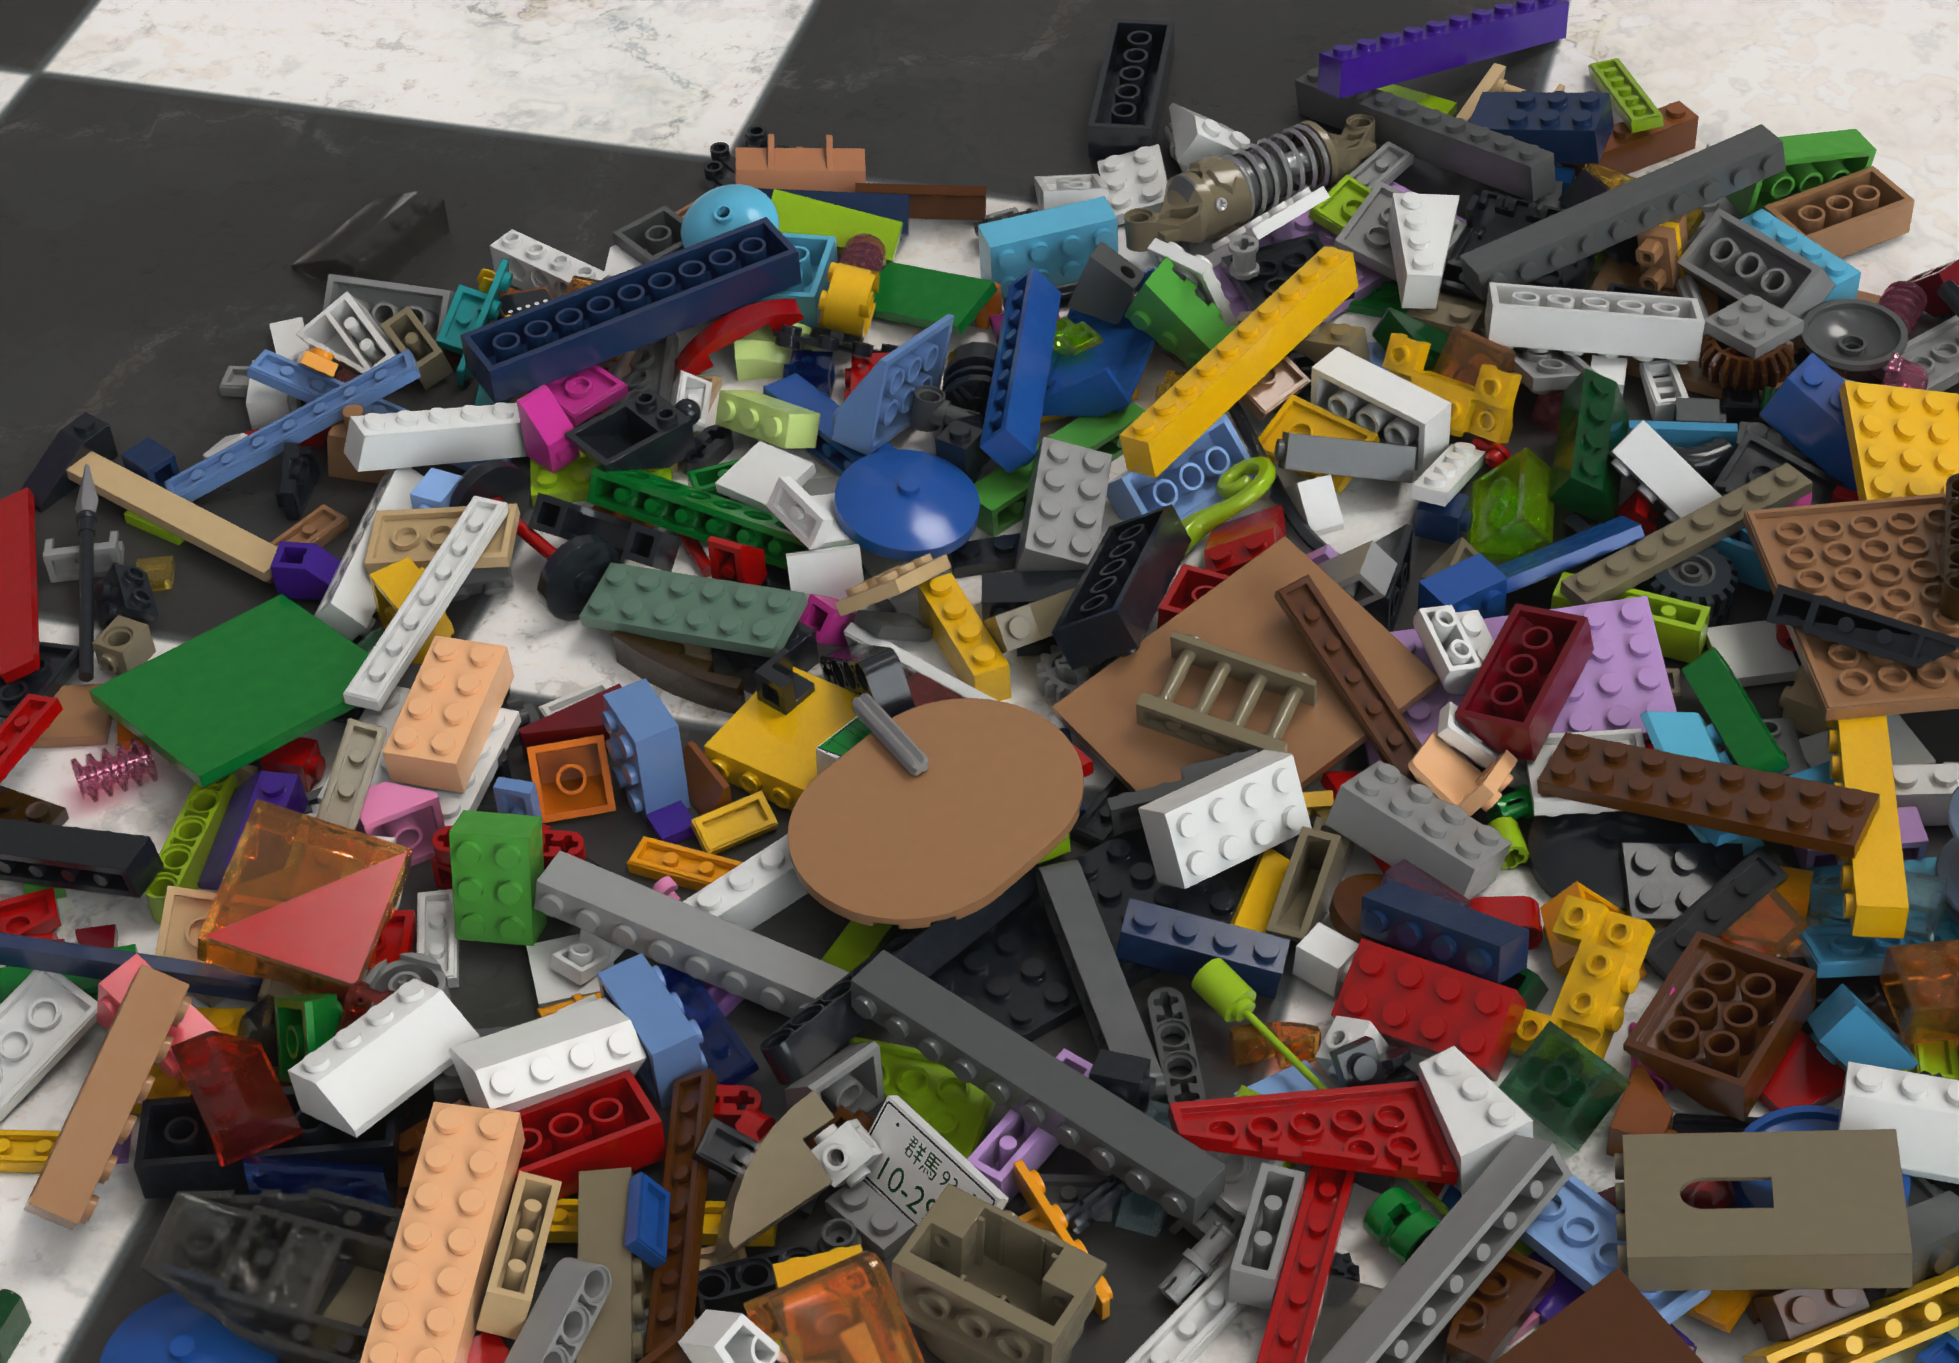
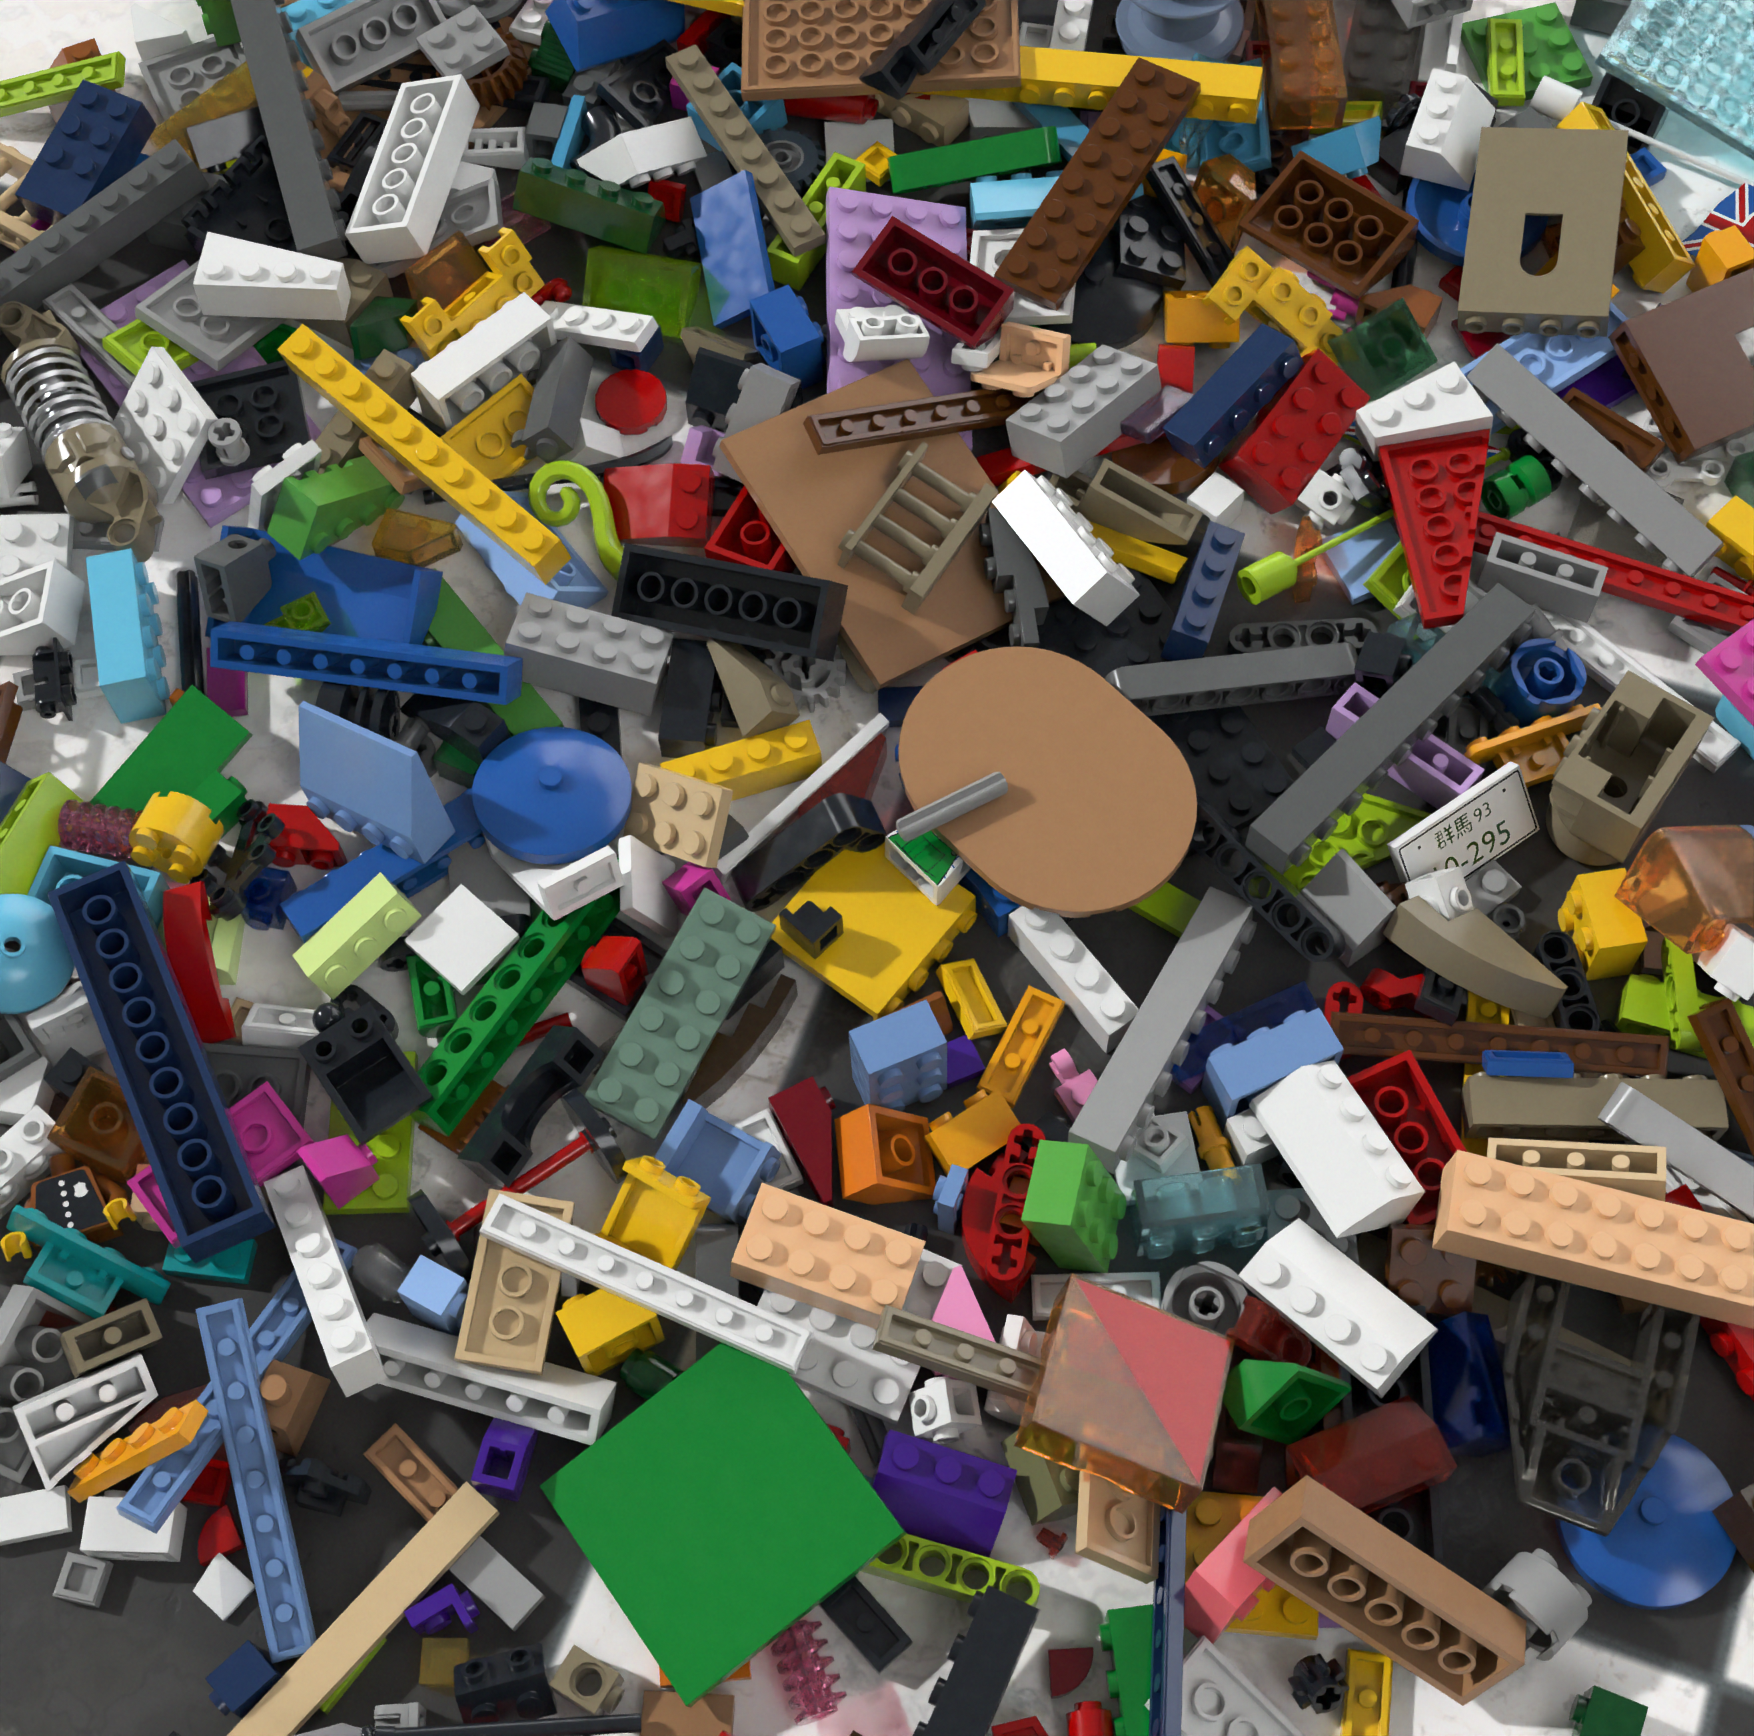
camera: 85 degrees left, 20 degrees up
none -> green brick [188,770,248,839]
none -> dark purple bracket [404,1583,480,1635]
none -> light grey tile [449,1536,546,1632]
none -> yellow panel [594,1155,711,1271]
none -> red tile [595,369,667,435]
none -> medium blue panel [654,1099,782,1226]
none -> black hinge [819,1576,913,1675]
none -> yellow tile [856,141,897,187]
none -> light orange brick [923,1089,1020,1176]
none -> clear light blue brick [1128,1163,1271,1259]
none -> black gear [1288,1653,1349,1714]
none -> light grey brick [1482,1548,1592,1661]
none -> blue brick [1495,638,1587,729]

